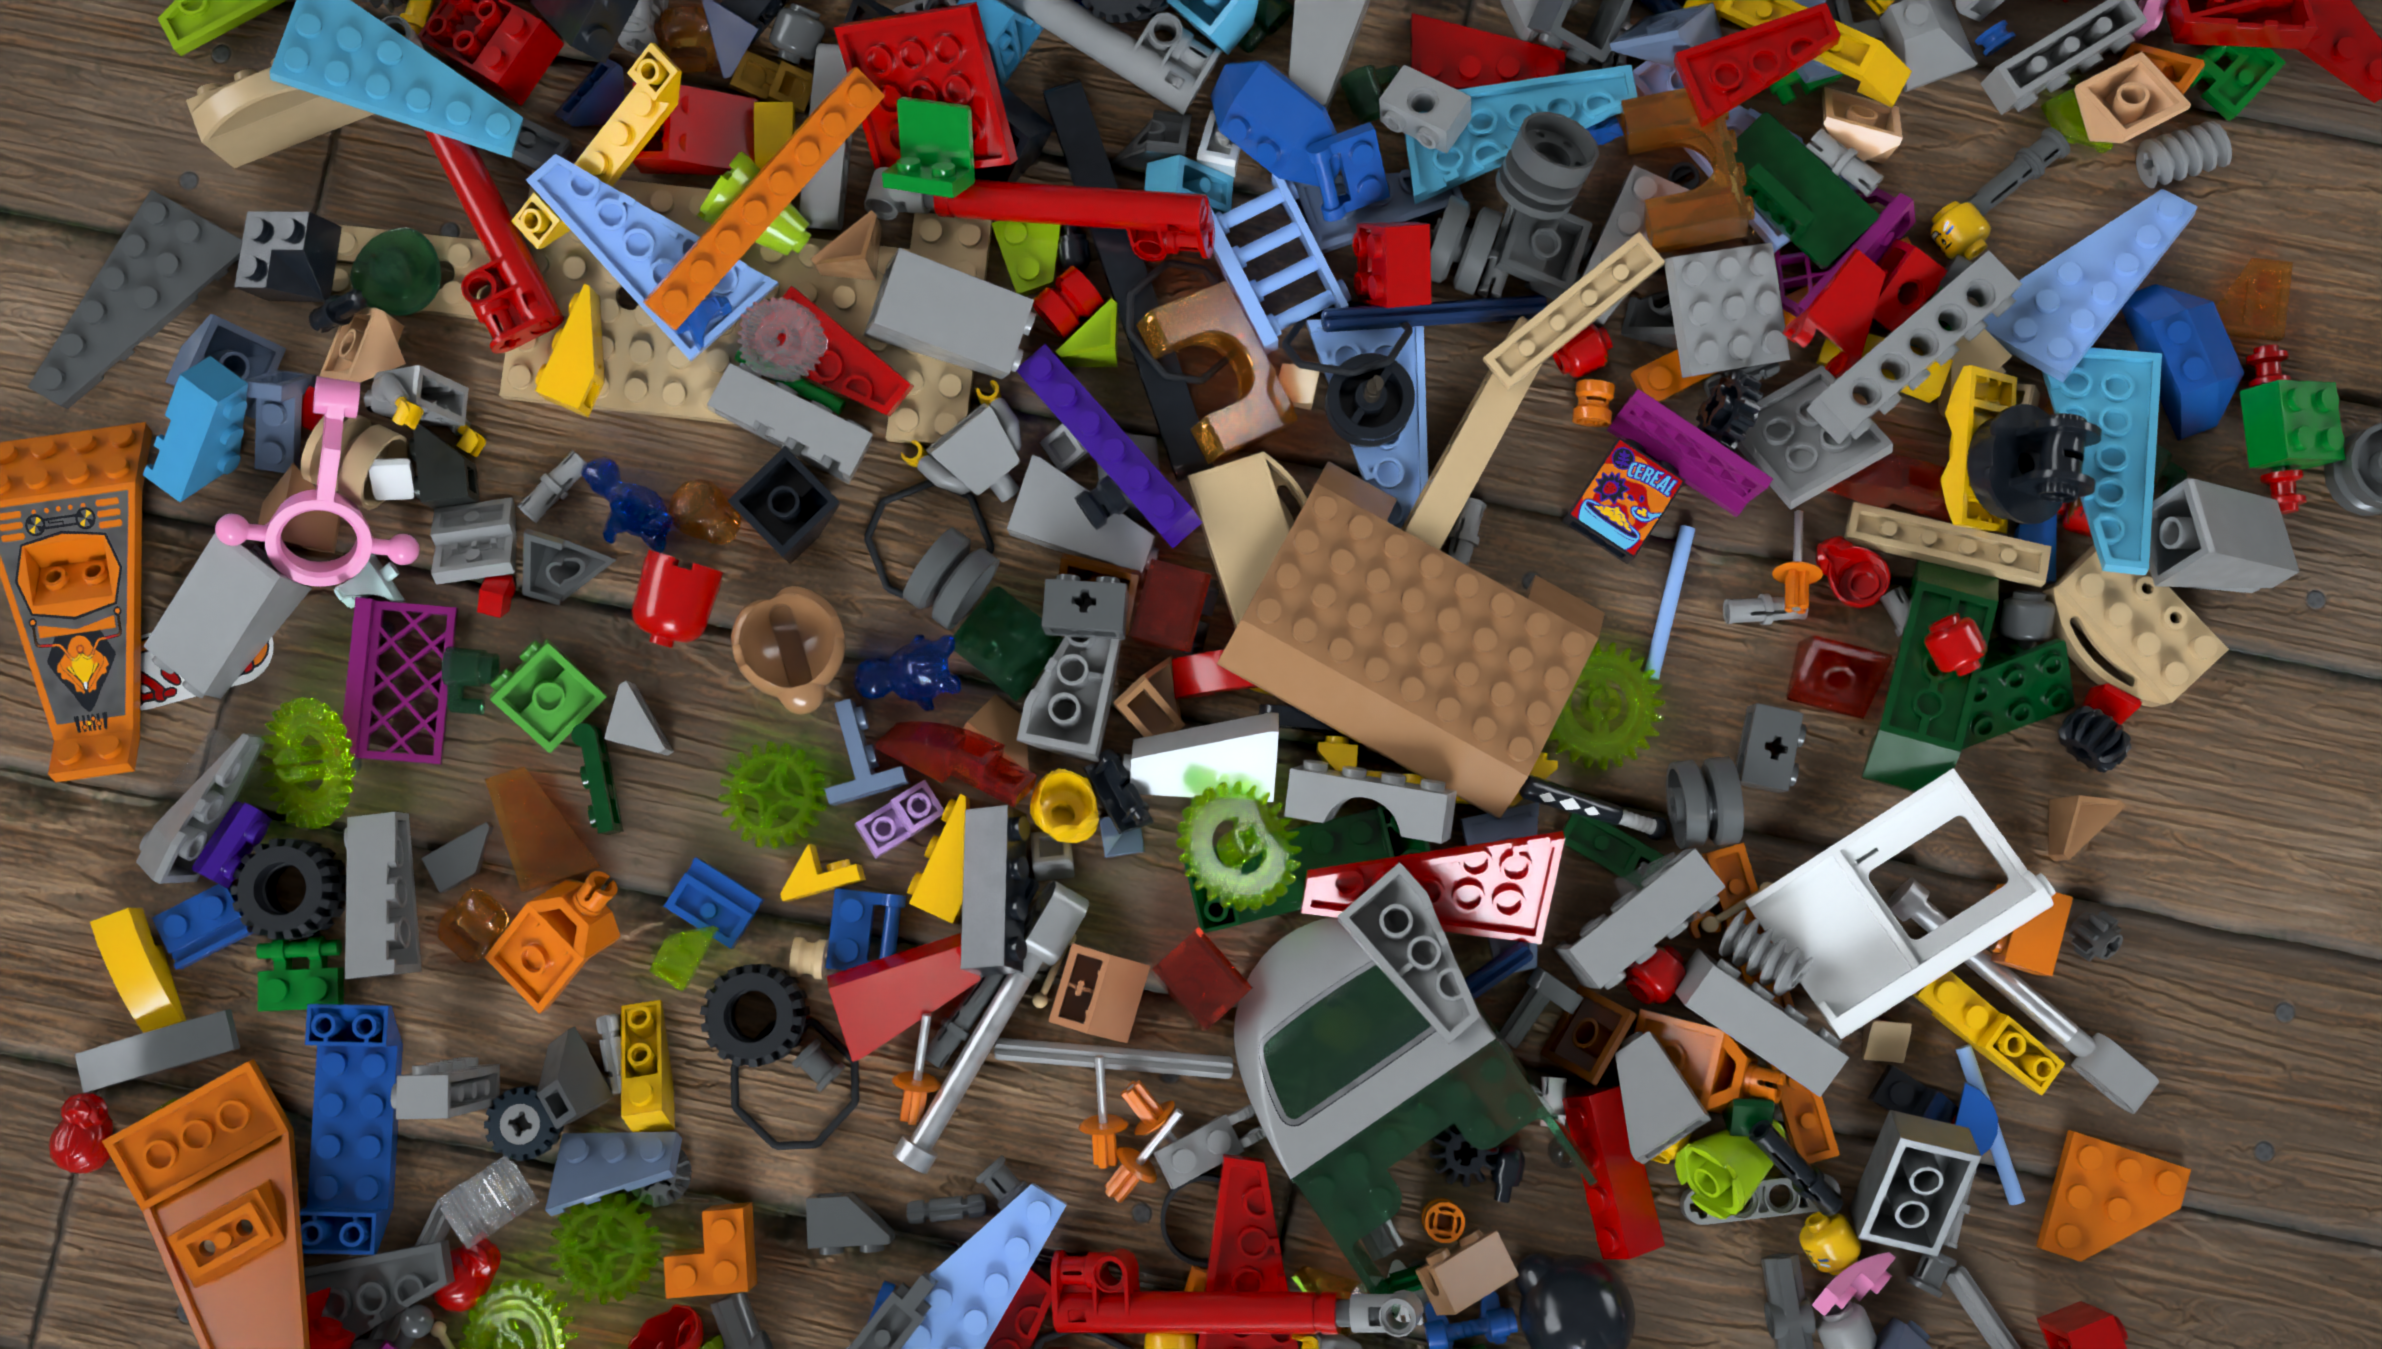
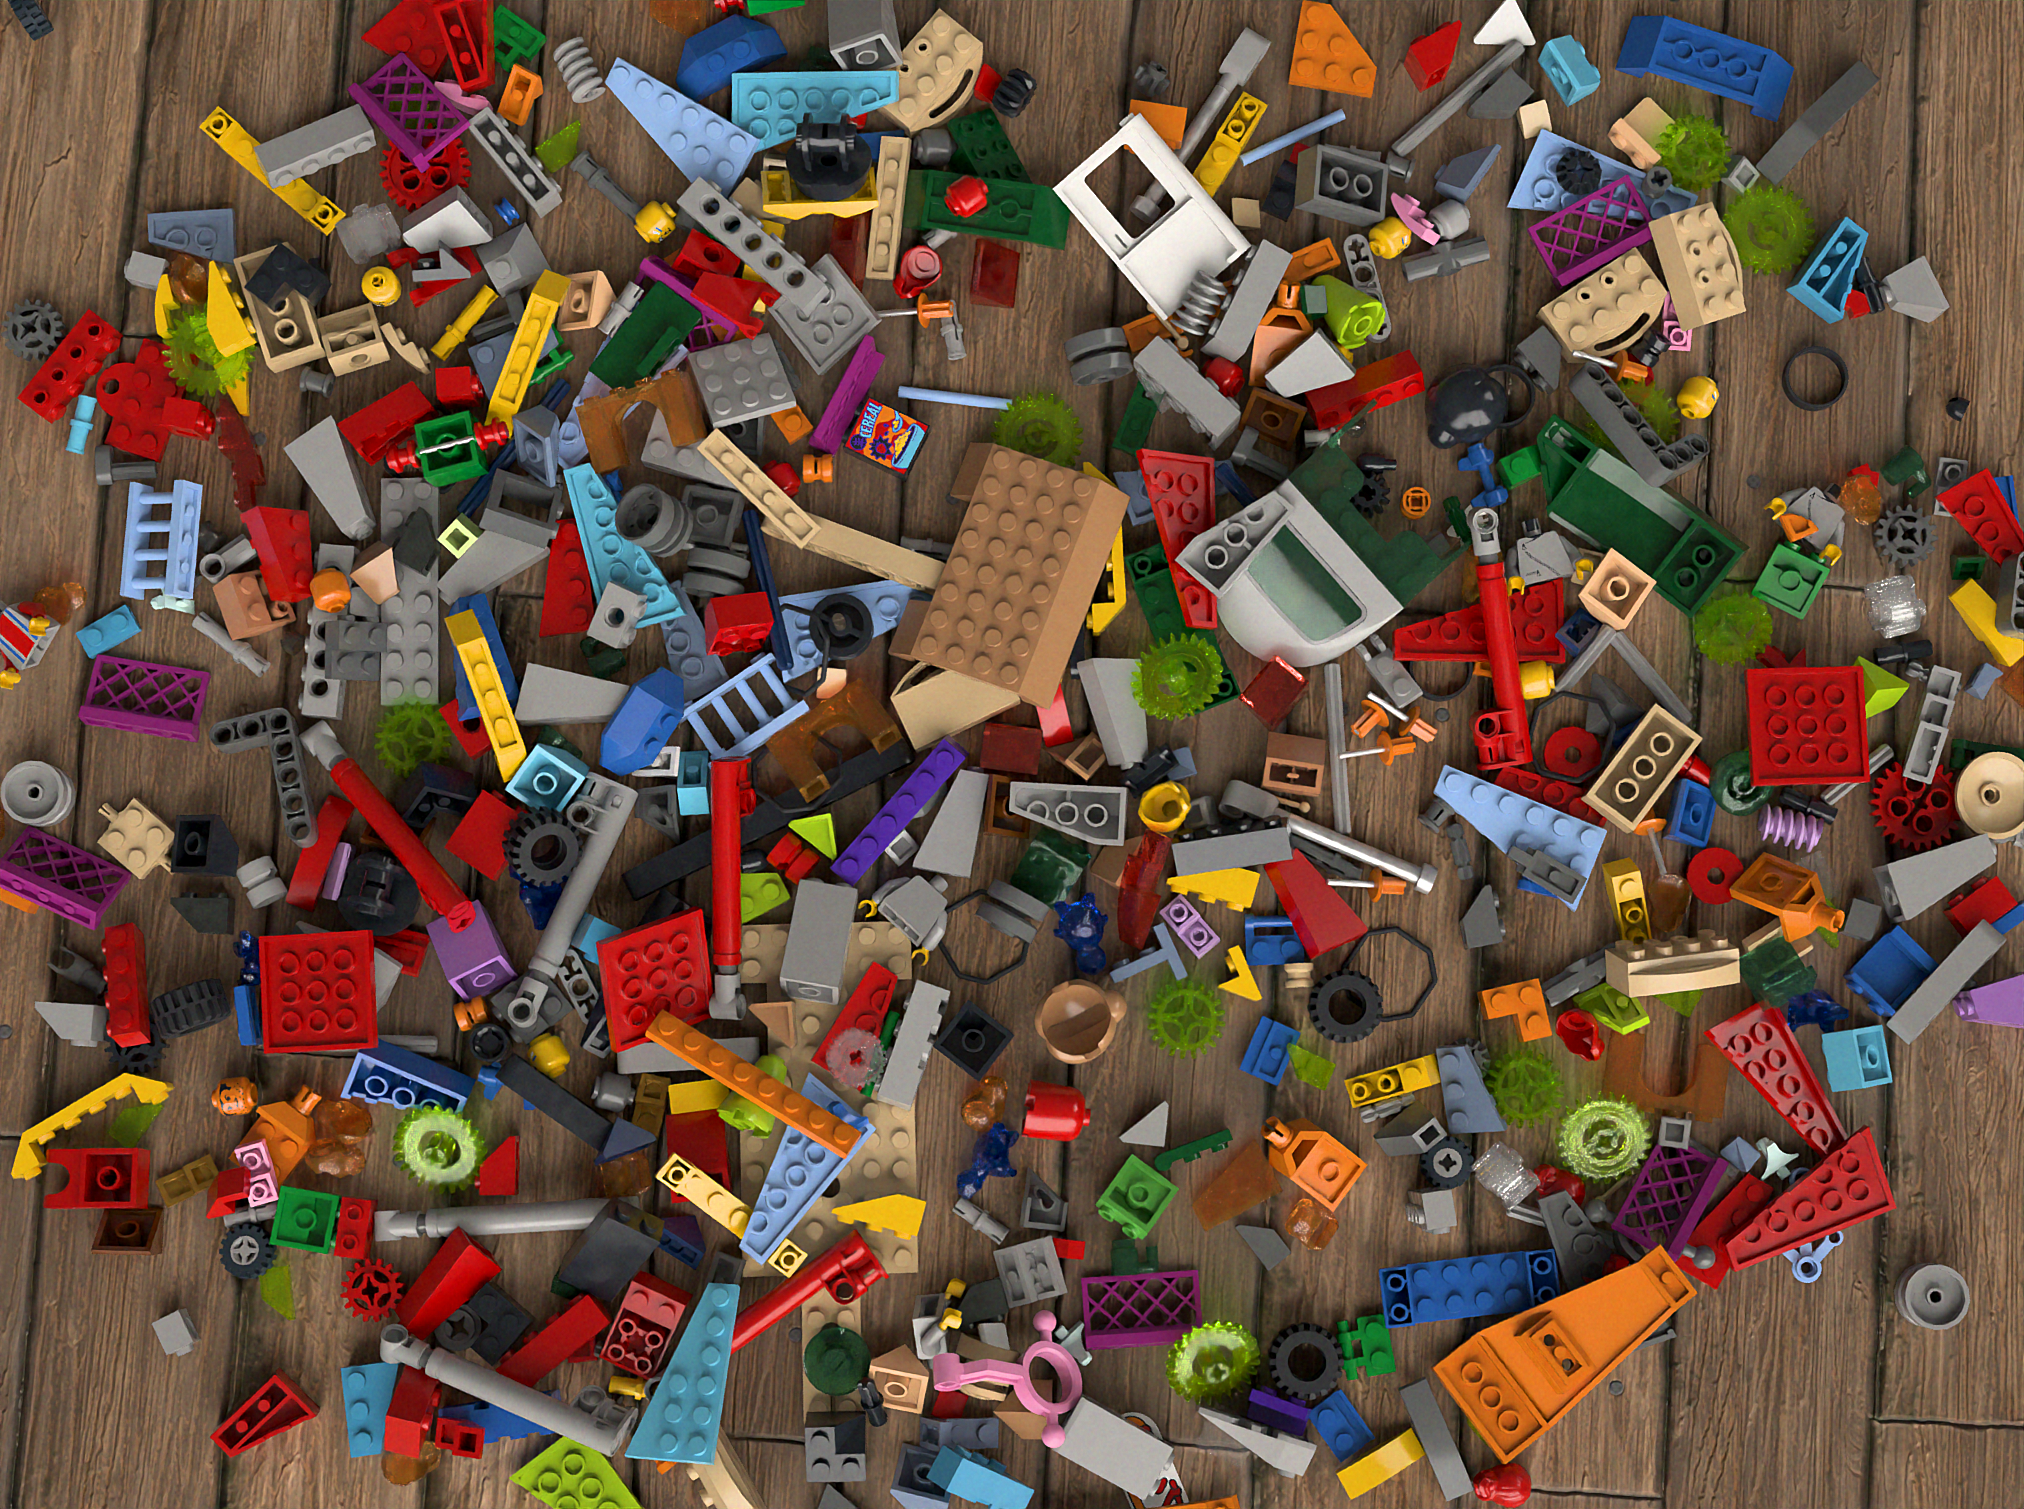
camera: 95 degrees left, 0 degrees up
light grey wedge [344,812,422,979] -> none
dark grey bush [792,1038,846,1092] -> none
green bracket [882,97,975,198] -> none
dark grey brick [1042,574,1129,640] -> none
black wheel [1074,475,1130,530] -> none
light grey arch [1284,760,1457,844] -> none
blue plate [1306,122,1390,222] -> none
medium nougat brick [1415,1228,1519,1316] -> none
black piece [1519,775,1667,841] -> none
black hinge [1668,162,1700,192] -> none
red wing [1674,2,1841,128] -> none
black gear [1696,370,1763,451] -> none
dark grey brick [1735,703,1806,793] -> none
black pin [1749,1120,1843,1217] -> none
blue tile [1954,1082,1998,1156] -> none
medium nougat slope [2048,795,2126,861] -> none
light nougat slope [2074,52,2191,143] -> none

